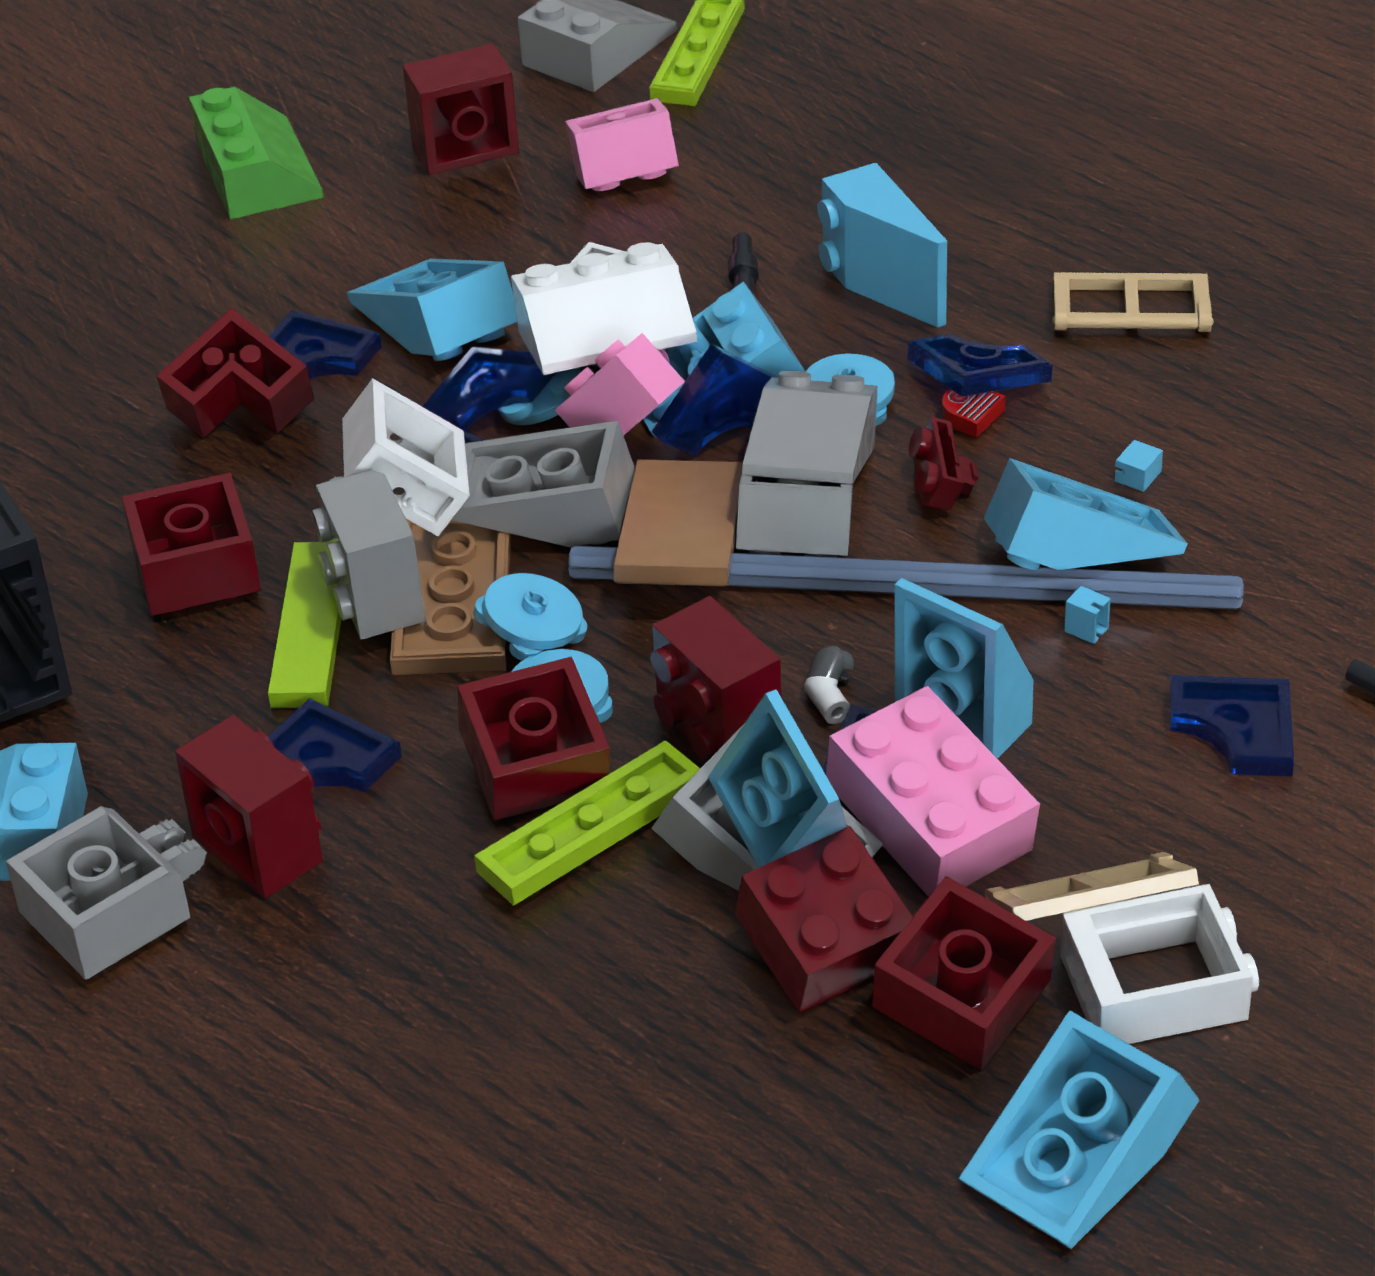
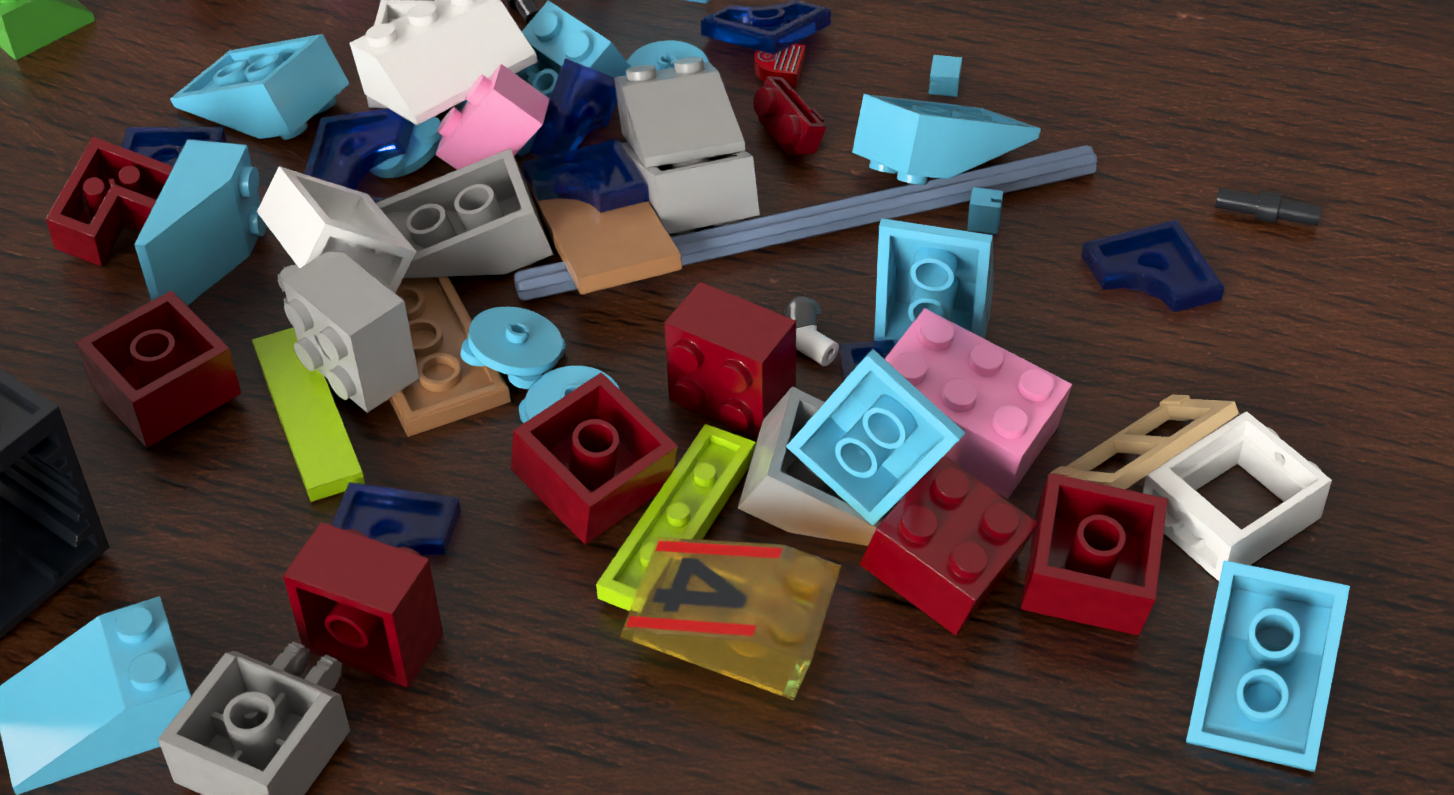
camera: 25 degrees left, 5 degrees up
none -> medium azure slope [134,140,267,306]
none -> clear blue tile [523,140,649,213]
none -> clear yellow slope [620,537,841,700]

